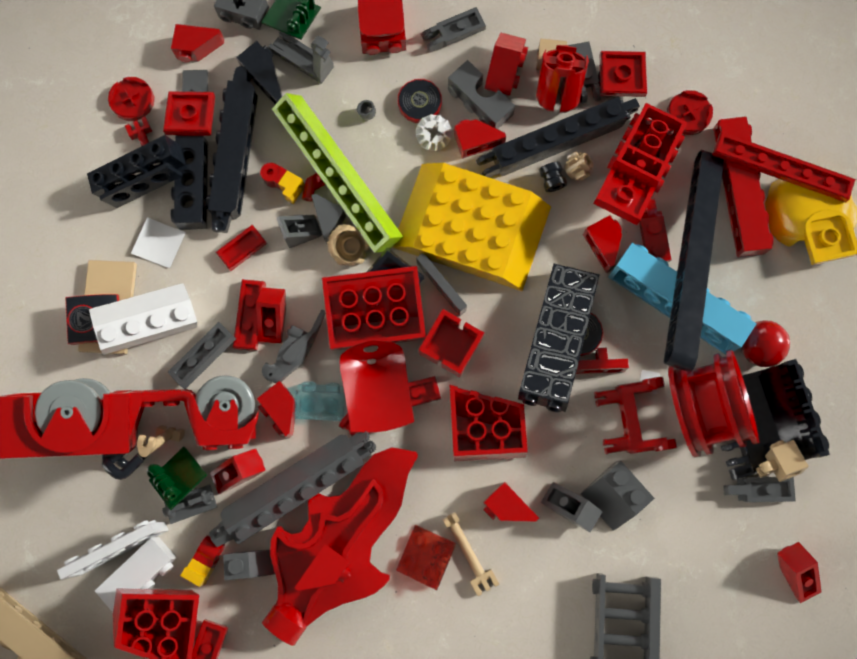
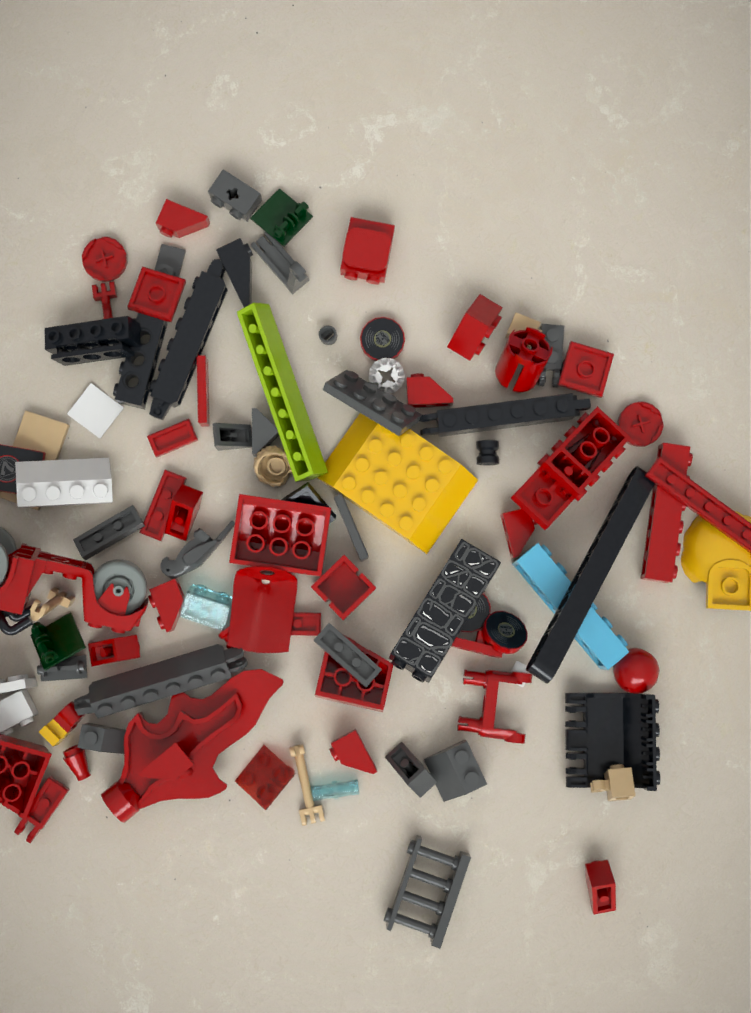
camera: 10 degrees right, 5 degrees up
leg [260,162,305,205] -> none
red arm [302,173,325,202] -> none
dark grey hinge [421,7,486,52] -> none
dark grey arch [448,60,515,129] -> none
tan gear [564,151,593,181] -> none
red hinge [639,199,672,262] -> none
red wheel [668,350,759,458] -> none
dark grey hinge [723,477,796,502] -> none
none -> red cone [63,744,91,781]
none -> red tile [197,355,210,427]
none -> clear light blue pin [311,779,360,801]
none -> dark grey plate [314,623,382,688]
none -> dark grey plate [323,370,422,436]
none -> black tile [482,611,528,654]

